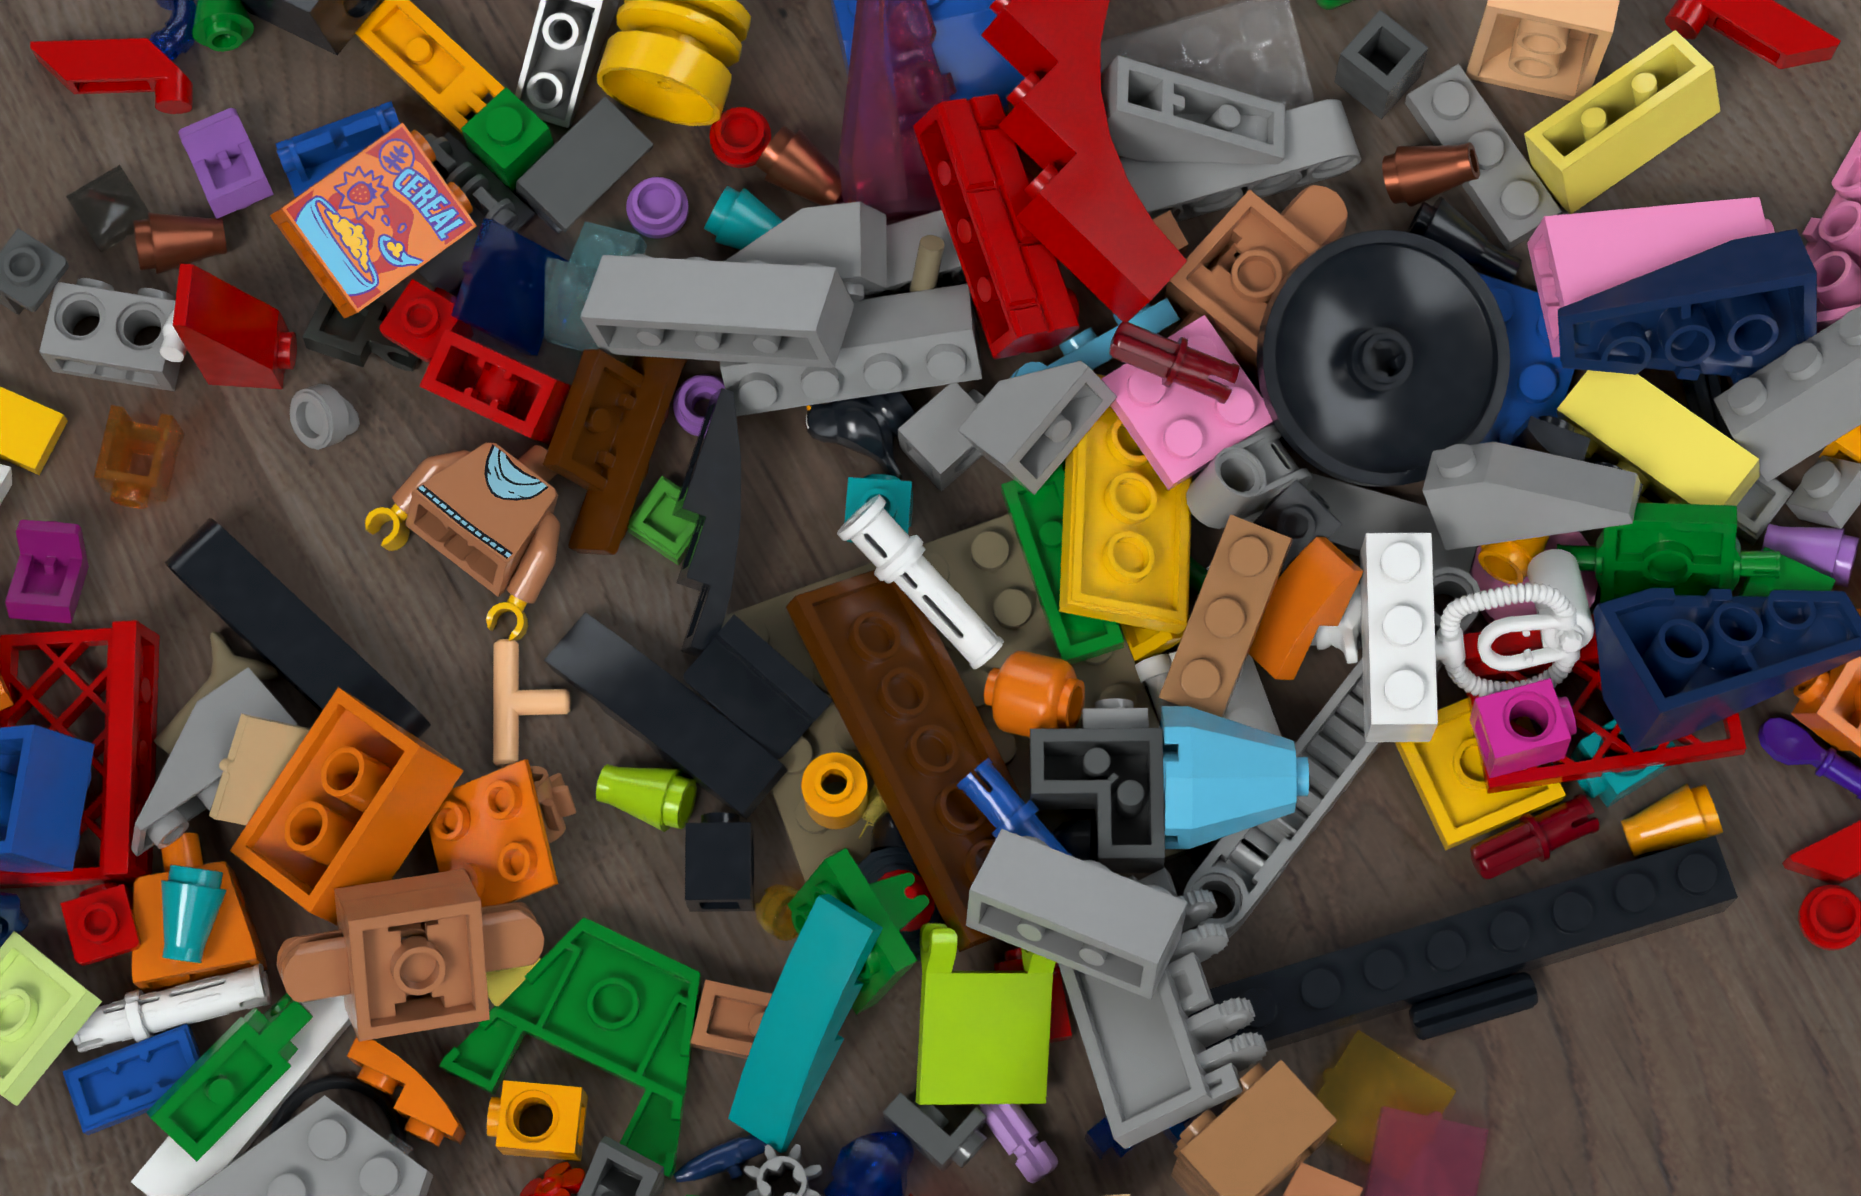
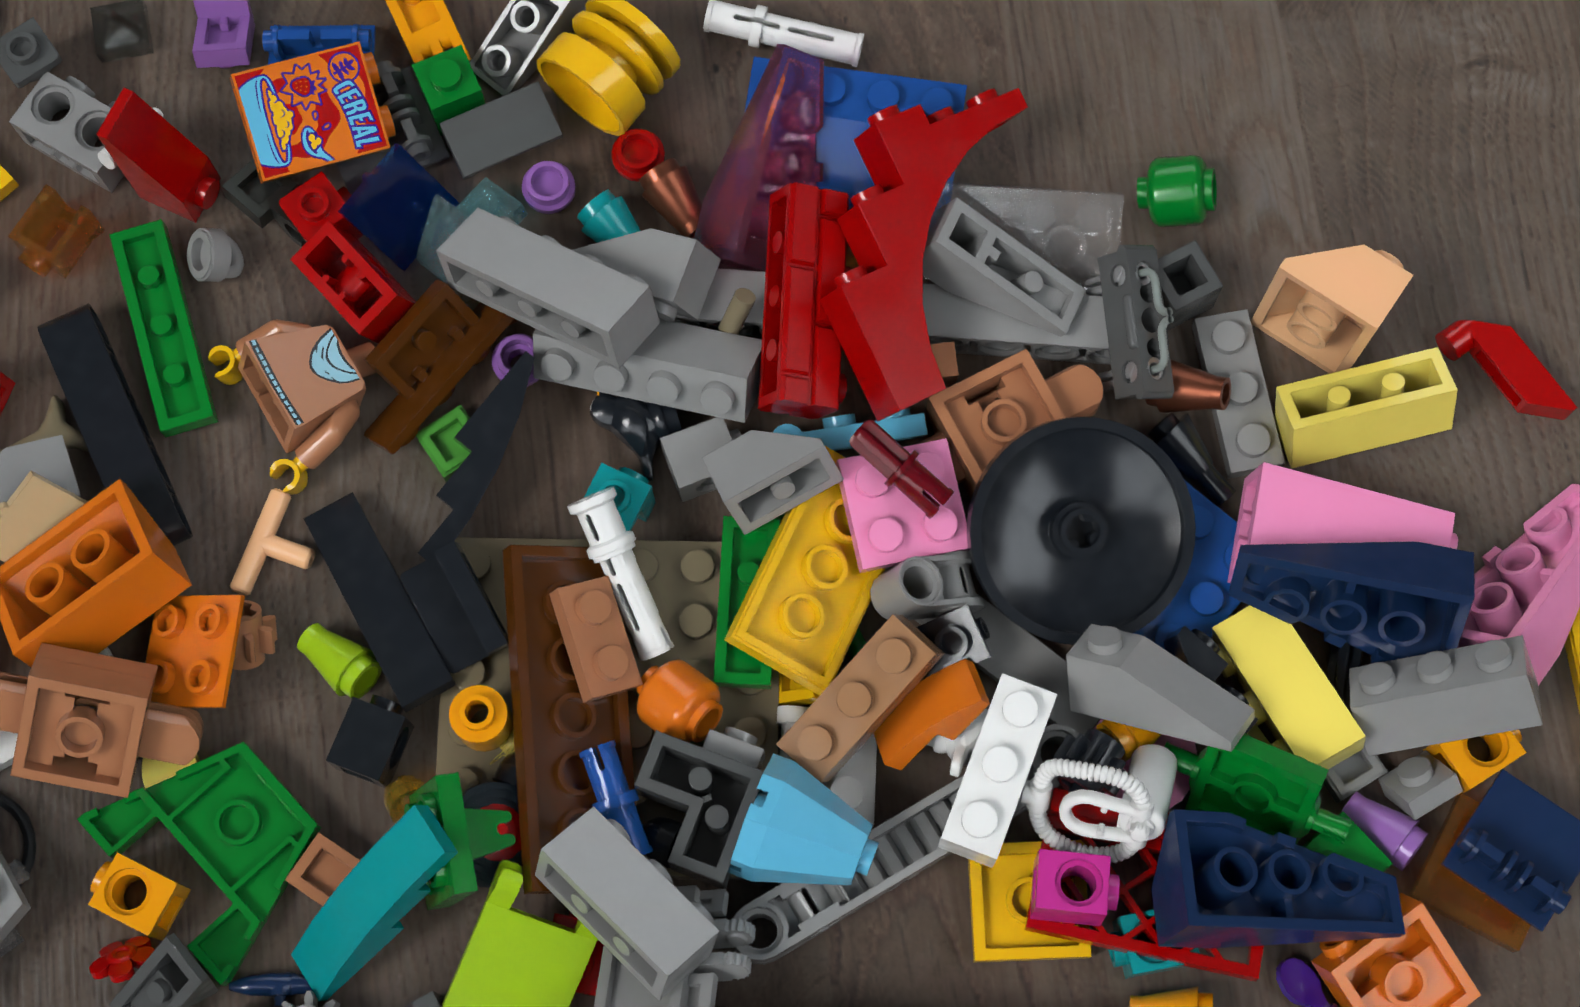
camera: 20 degrees right, 0 degrees up
copper cone [133,213,227,275] -> none
orange slope [347,1036,466,1147] -> none
dark red axle [1470,793,1600,879] -> none
none -> green plate [109,219,219,438]
none -> nougat plate [549,576,643,703]
none -> black gear [1053,729,1129,797]
none -> dark grey piece [1084,245,1174,400]

